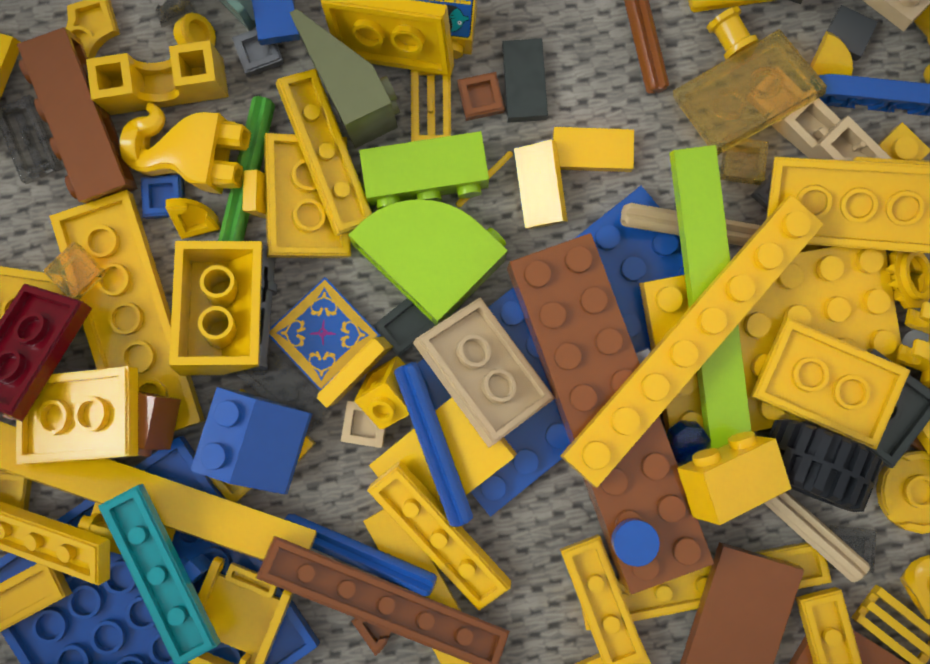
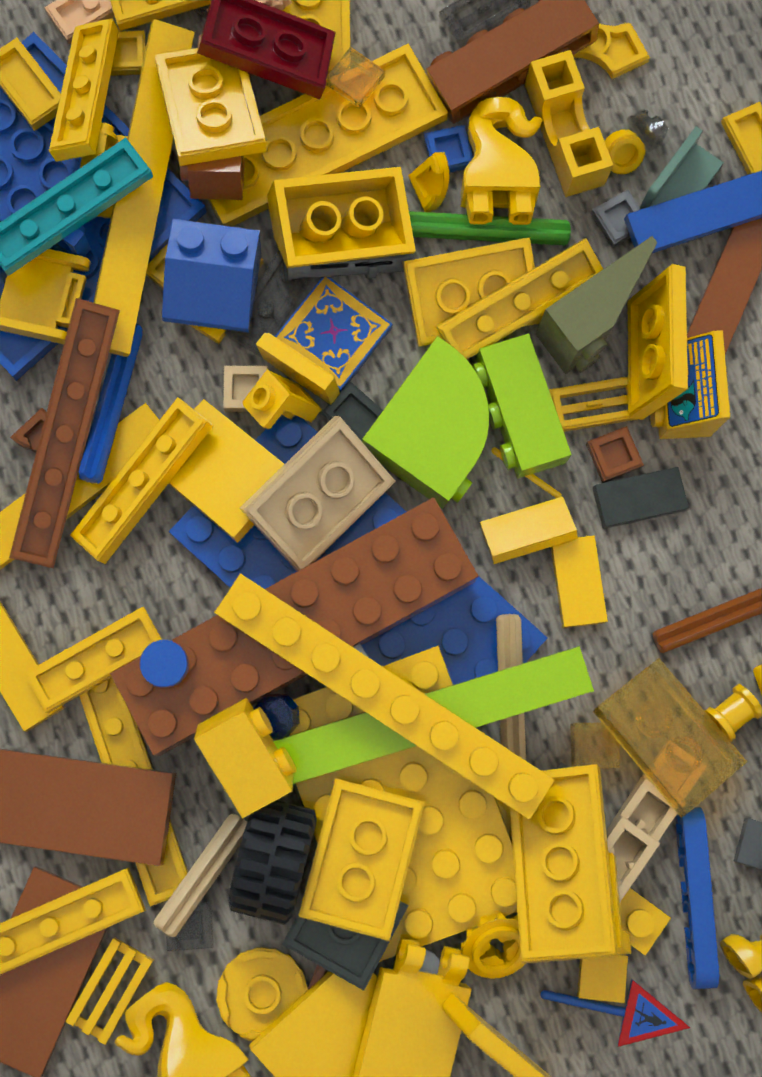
camera: 70 degrees right, 5 degrees down
yellow tile [242,170,266,219] -> none
blue axle [394,362,473,527] -> none
yellow tile [809,31,853,76] -> none

